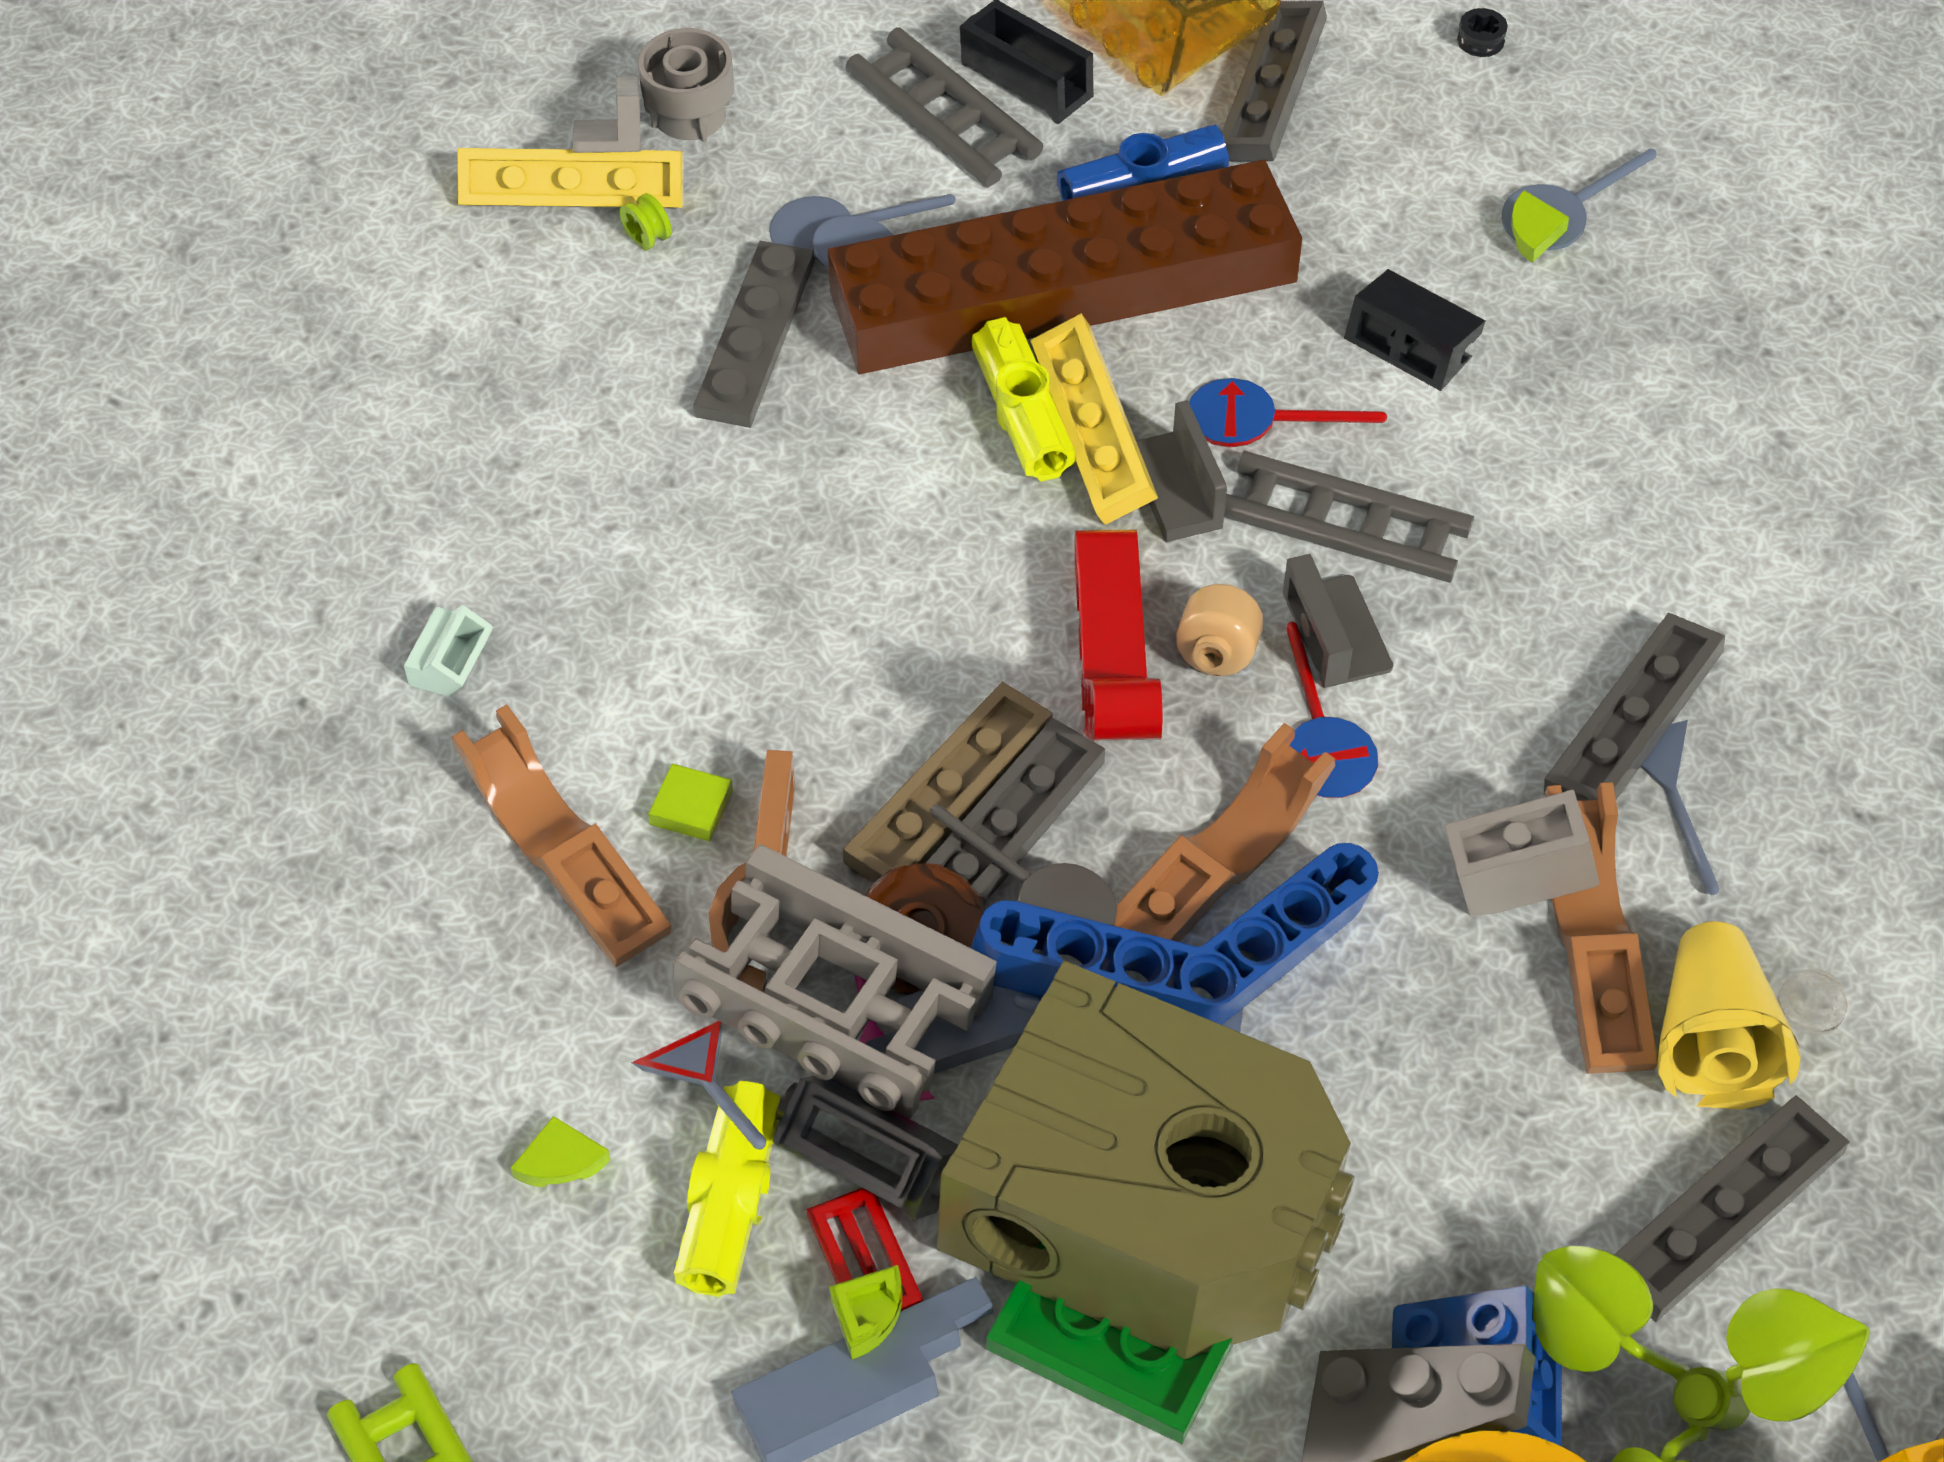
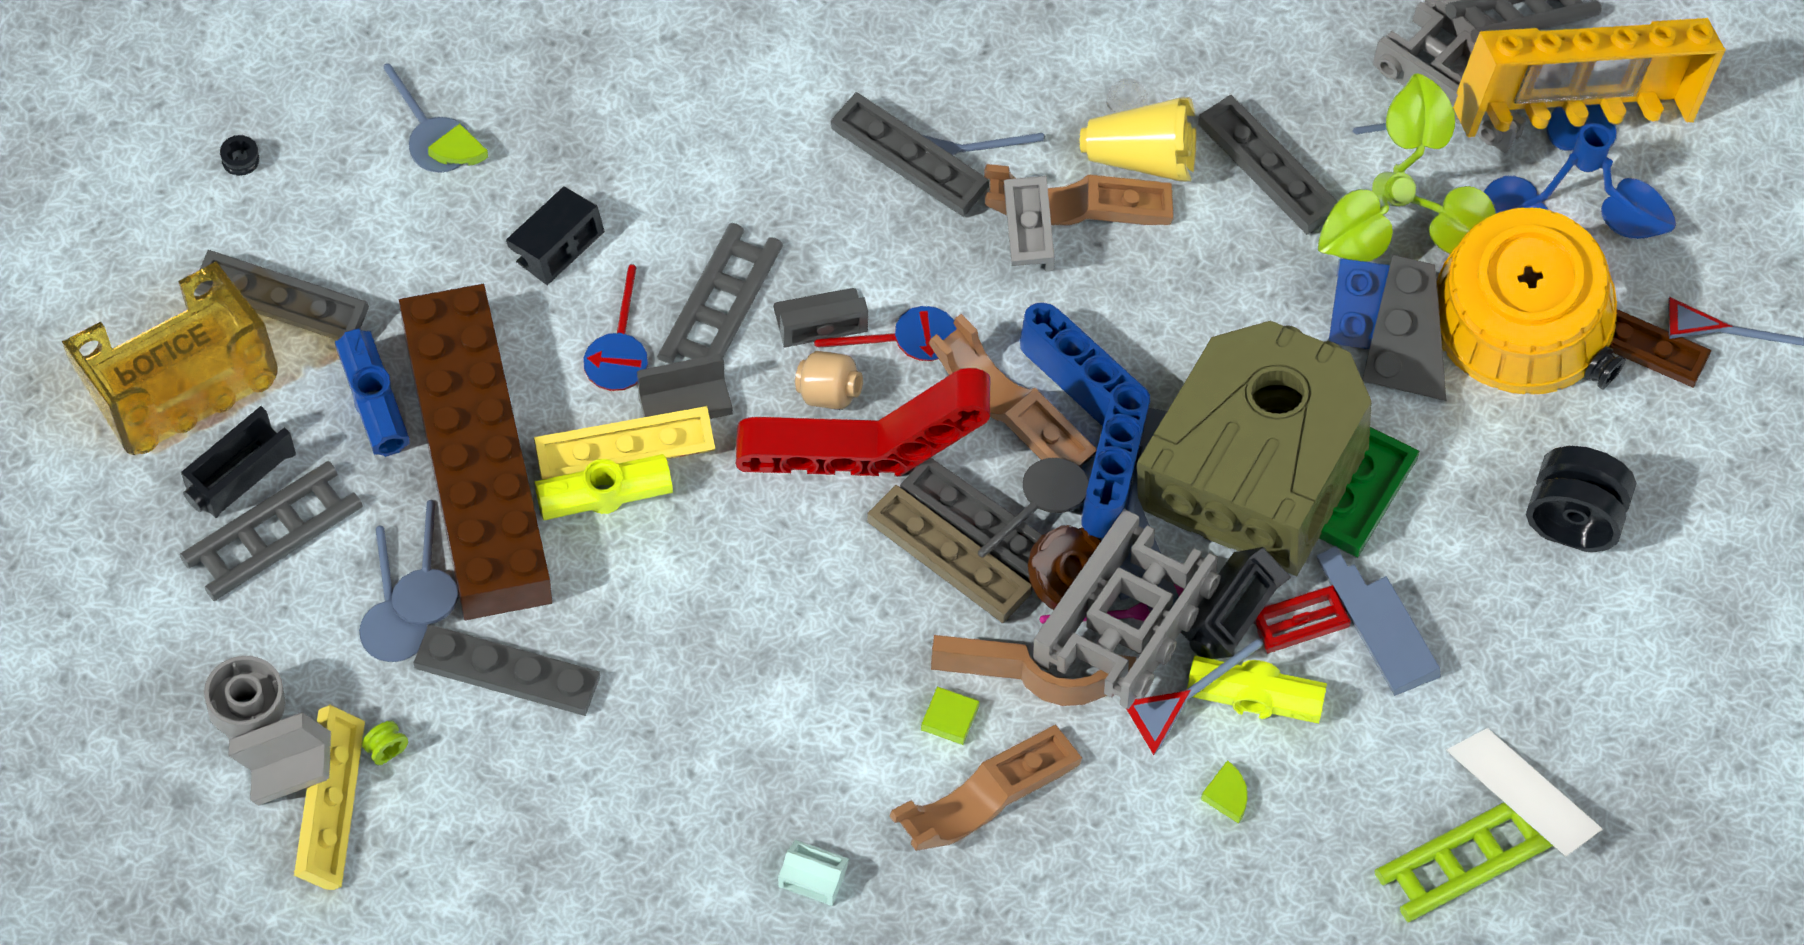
camera: 90 degrees left, 5 degrees up
lime tile [829,1265,902,1360] -> none

